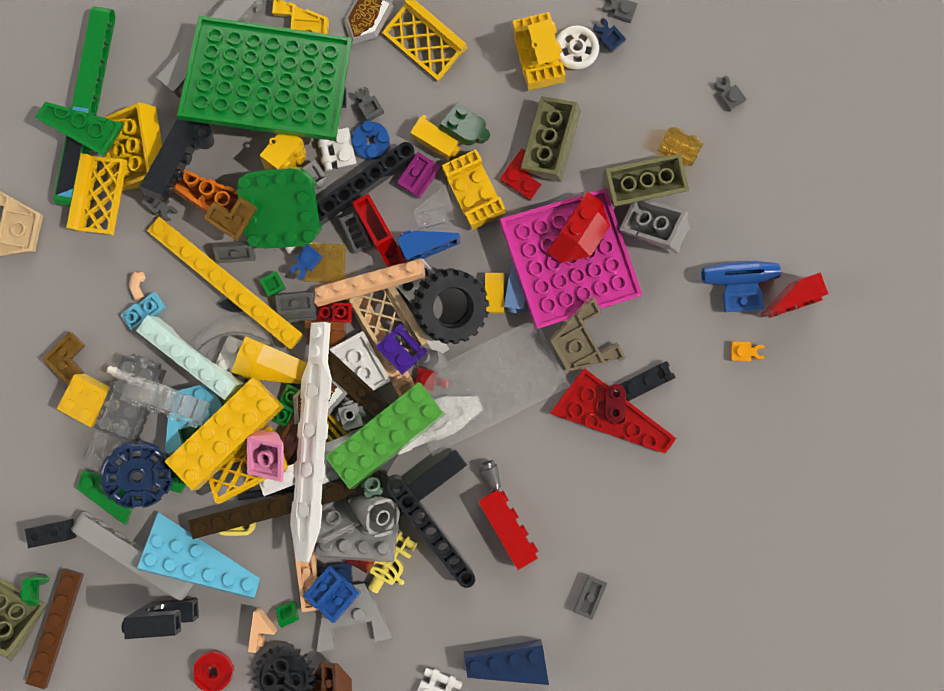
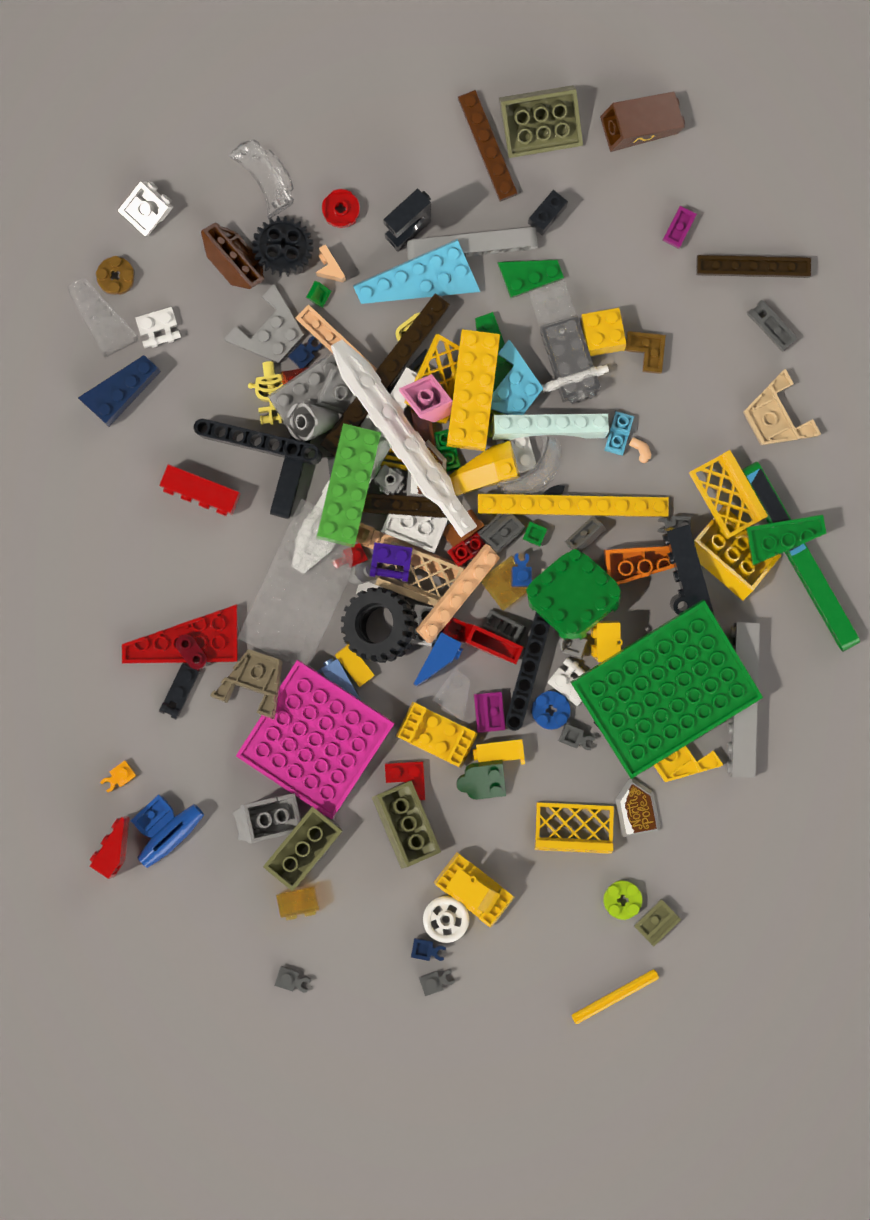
camera: 145 degrees right, 0 degrees up
green plate [20,575,50,607] -> none
dark blue plate [99,441,174,509] -> none
clear wedge [120,375,212,428] -> none
pearl gold plate [204,197,258,241] -> none
blue slope [303,566,361,623] -> none
sand green plate [361,477,383,498] -> none
dark grey cone [479,460,501,490] -> none
red wedge [546,191,610,263] -> none
dark grey plate [573,575,607,620] -> none

